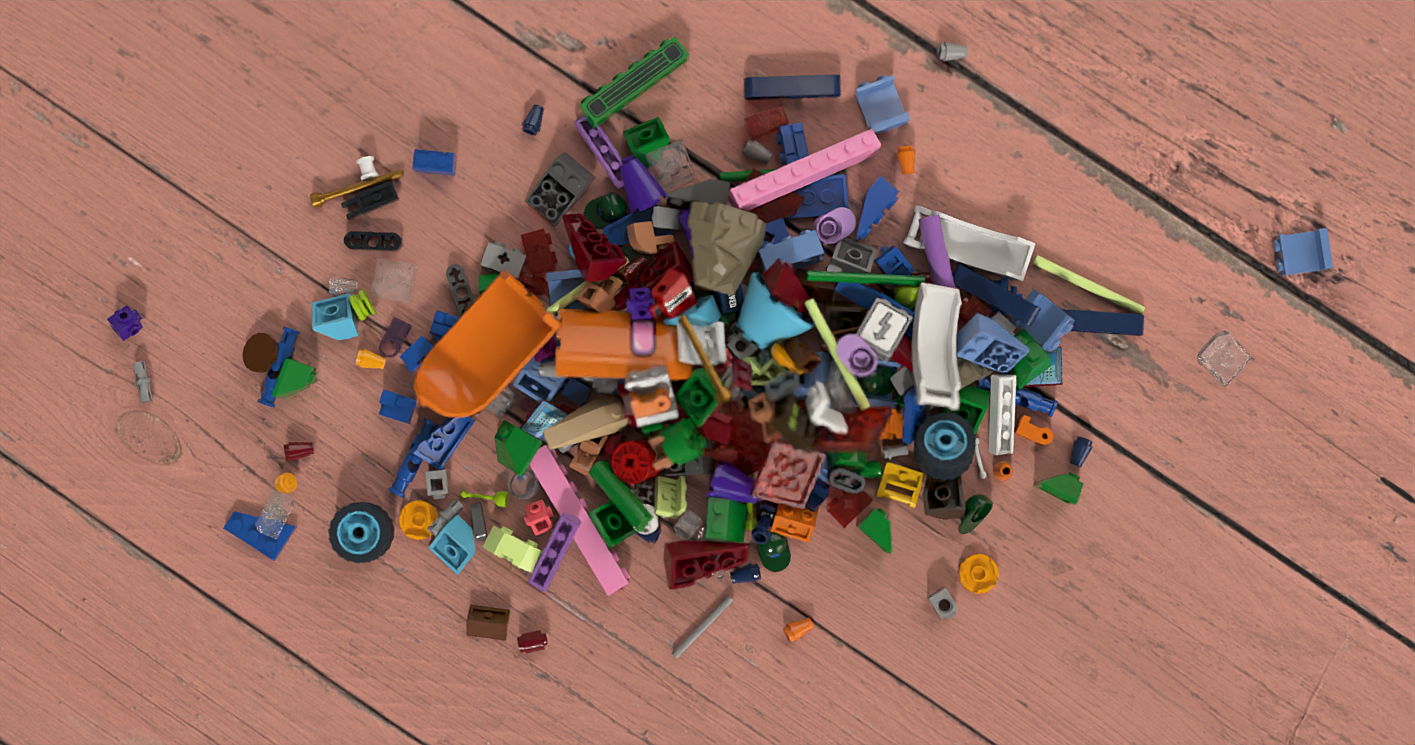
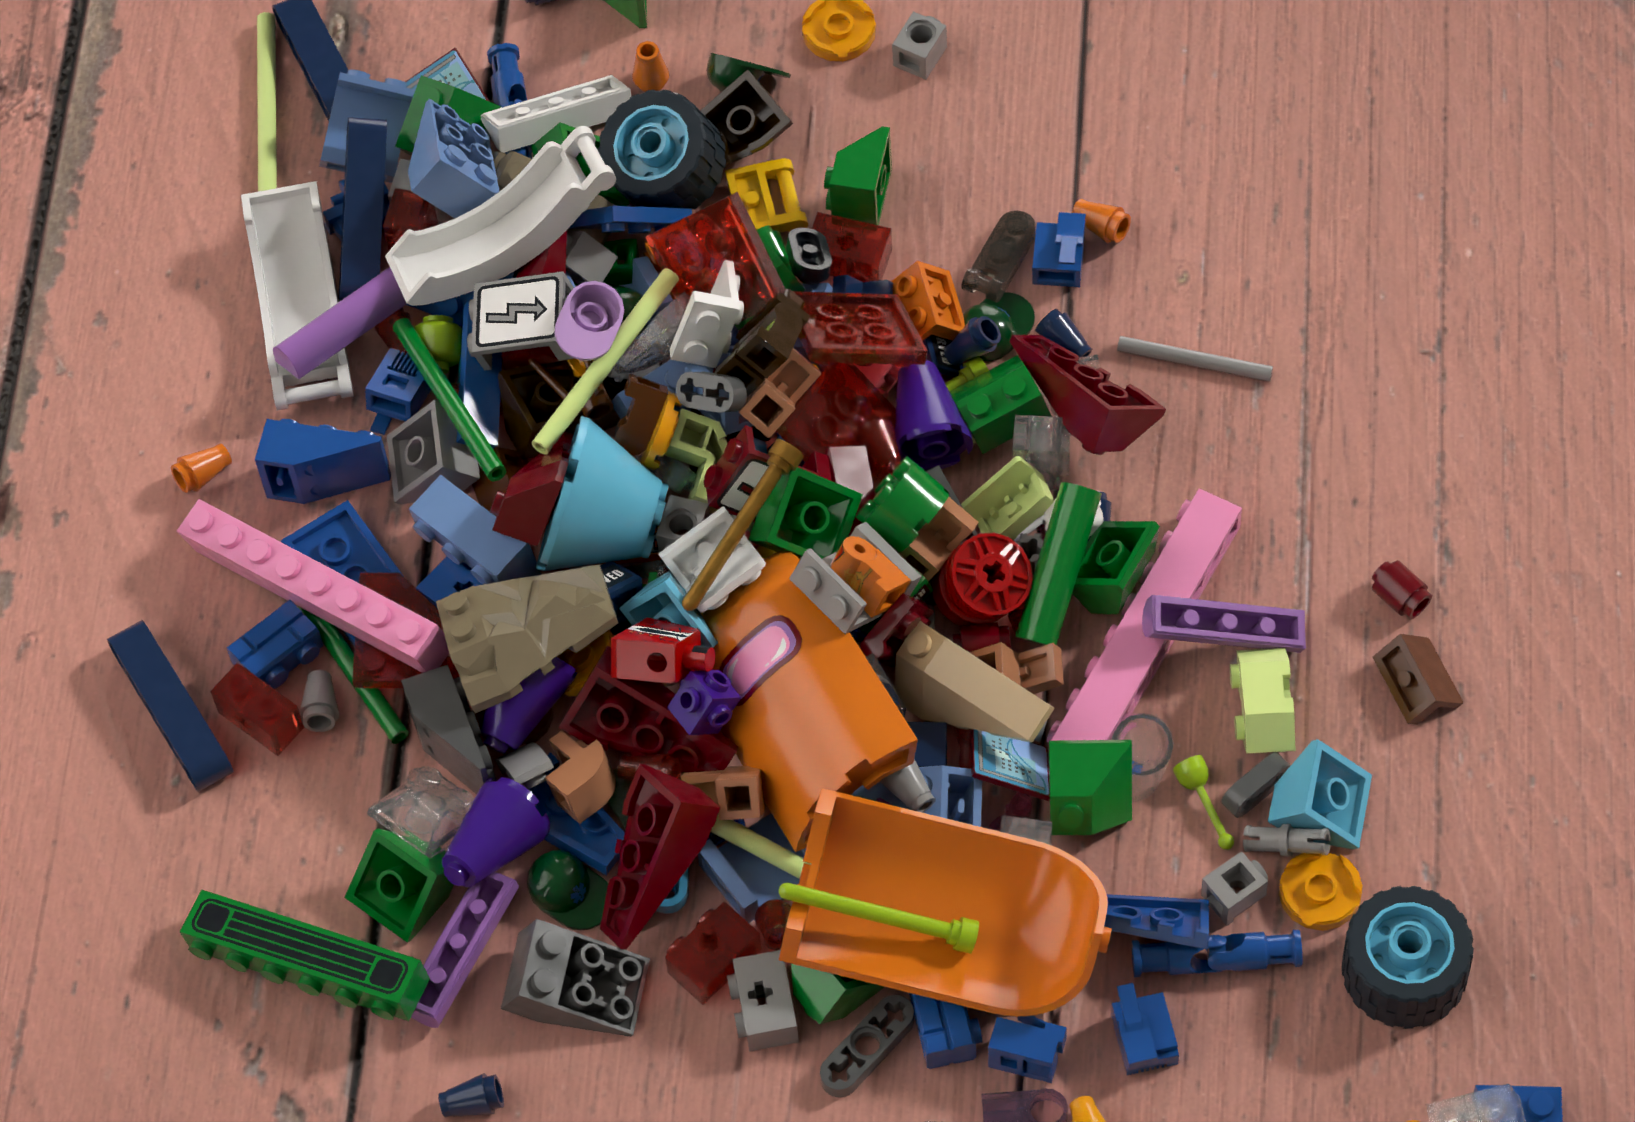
camera: 115 degrees left, 25 degrees down
coral brick [524,499,554,536] -> none
lavender cap [813,207,856,244] -> none
medium blue panel [855,75,910,135] -> none
orange leg [1014,415,1054,445] -> none
none -> lime piece [779,883,979,954]
none -> clear smoke plate [961,210,1036,303]
none -> blue piece [1032,212,1086,287]

